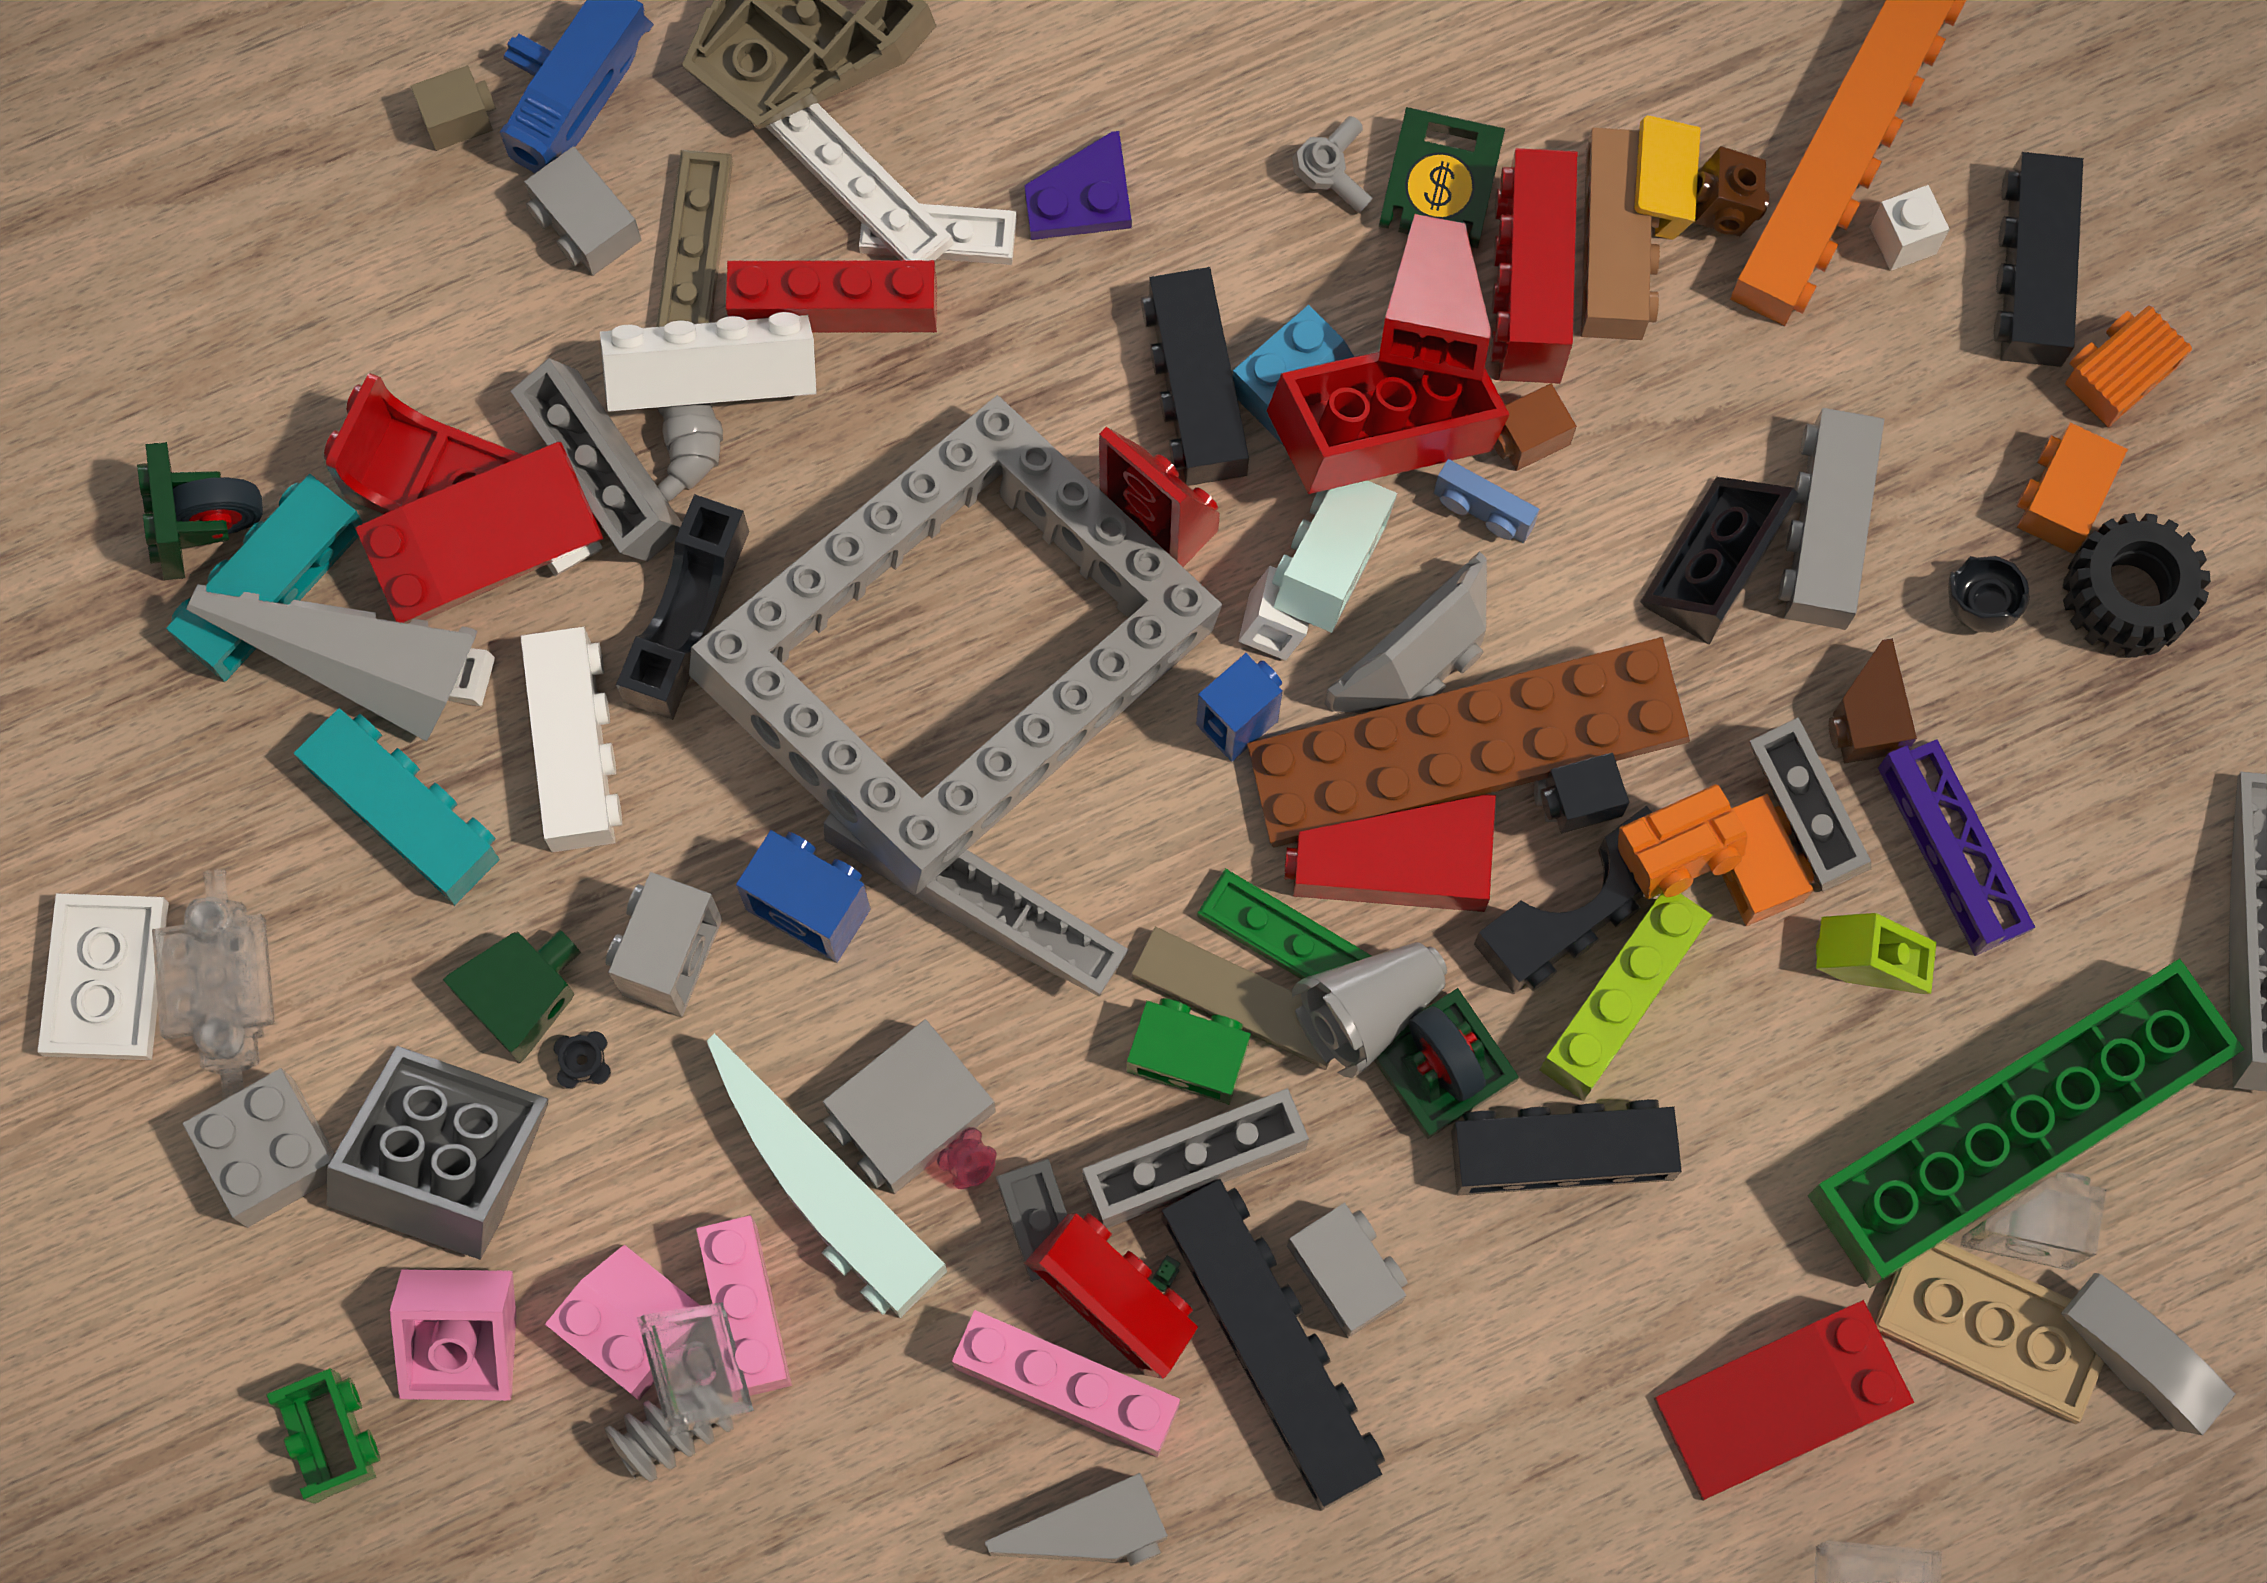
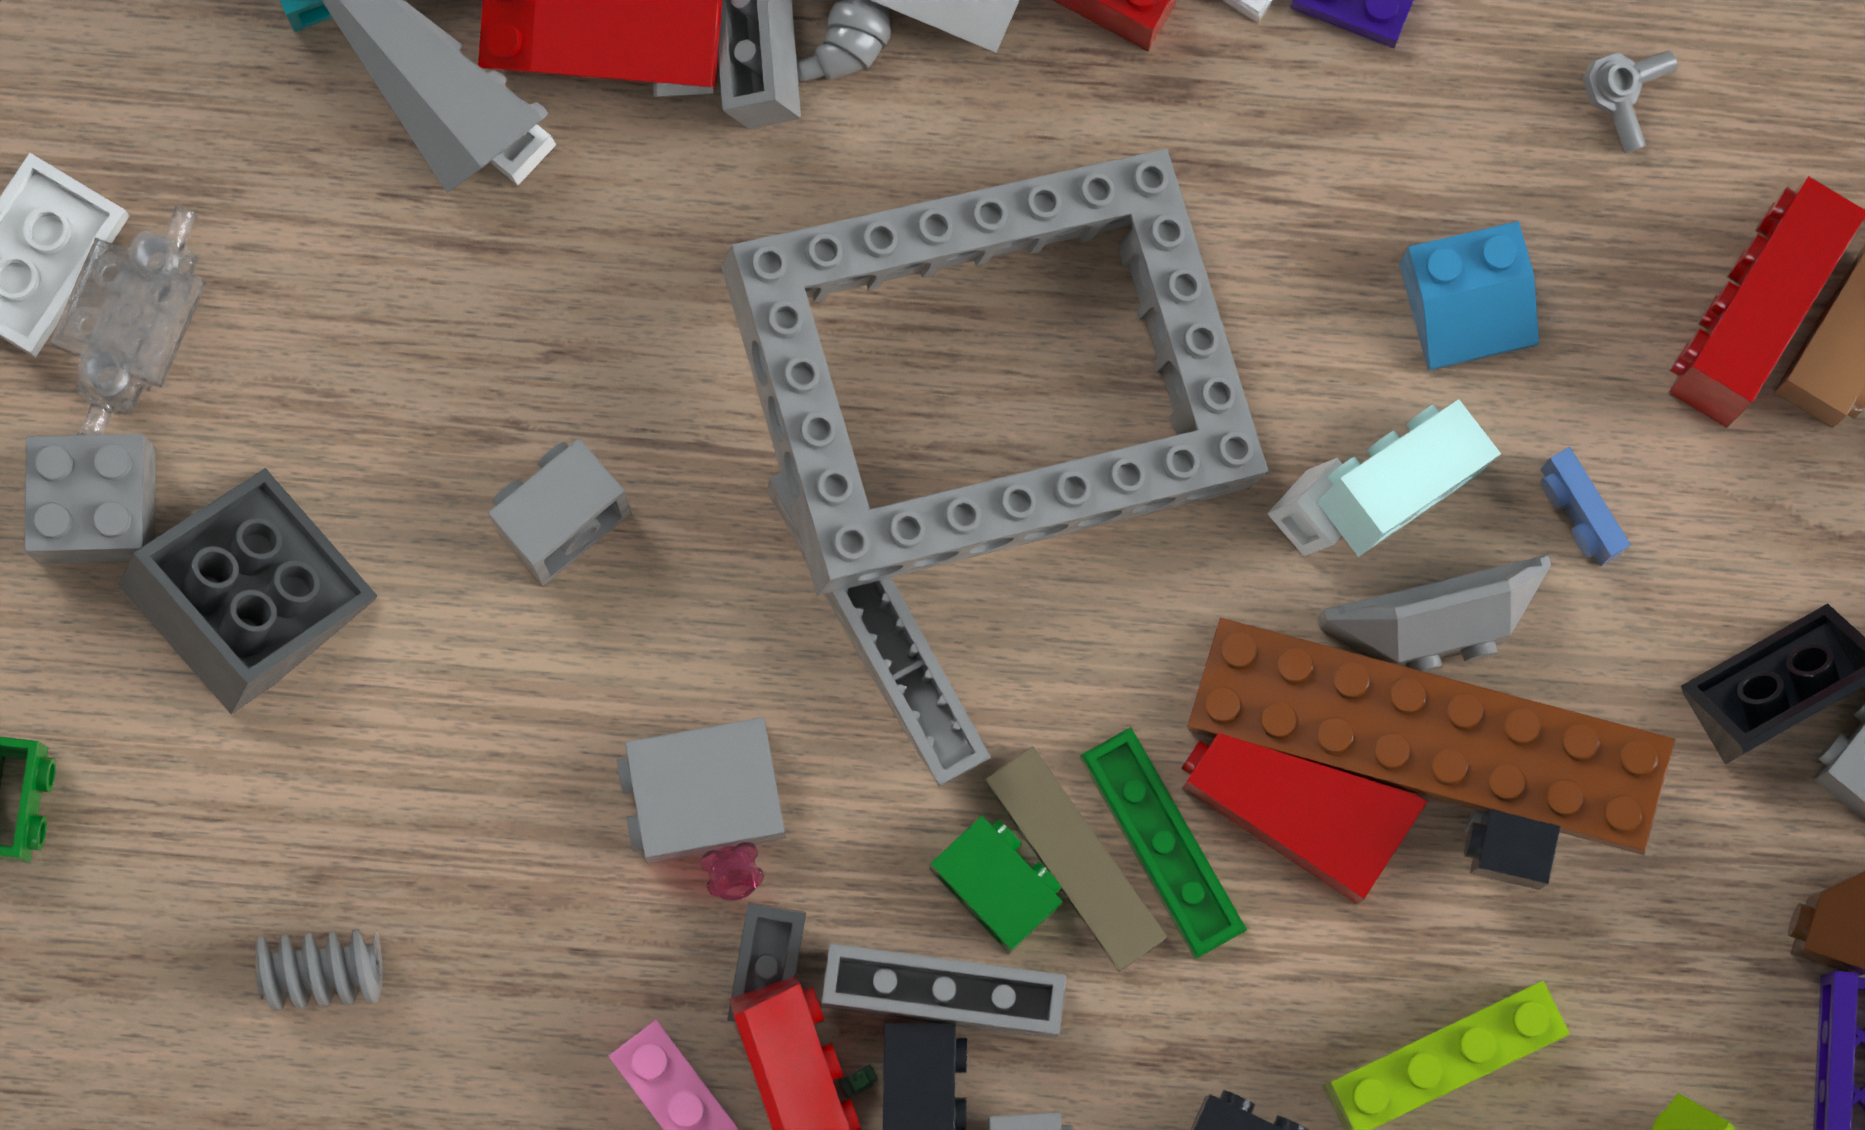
camera: 25 degrees right, 5 degrees up
teal brick [293,708,500,905] -> none
bright pink slope [390,1270,516,1401] -> none
dark green torso [443,929,581,1063] -> none
white brick [521,627,622,852] -> none
bright pink slope [545,1245,710,1401] -> none
black plate [554,1031,611,1089] -> none
black arch [616,494,749,720] -> none
clear slope [637,1302,754,1437] -> none
bright pink brick [696,1215,792,1399] -> none
light aqua slope [707,1033,947,1318] -> none
blue brick [736,830,871,963] -> none
red slope [1099,426,1220,567] -> none
black brick [1141,267,1249,486] -> none
blue brick [1196,653,1283,762] -> none
red brick [1267,352,1510,494] -> none
light grey cone [1292,942,1447,1078] -> none
dark green plate [1374,988,1519,1140] -> none
slope [1378,214,1491,381] -> none
dark green container [1379,107,1506,248] -> none
black arch [1474,805,1660,994] -> none
dark orange brick [1494,383,1577,471] -> none
orange brick [1618,784,1748,899] -> none
orange brick [1721,794,1814,926] -> none
light grey brick [1750,717,1872,892] -> none

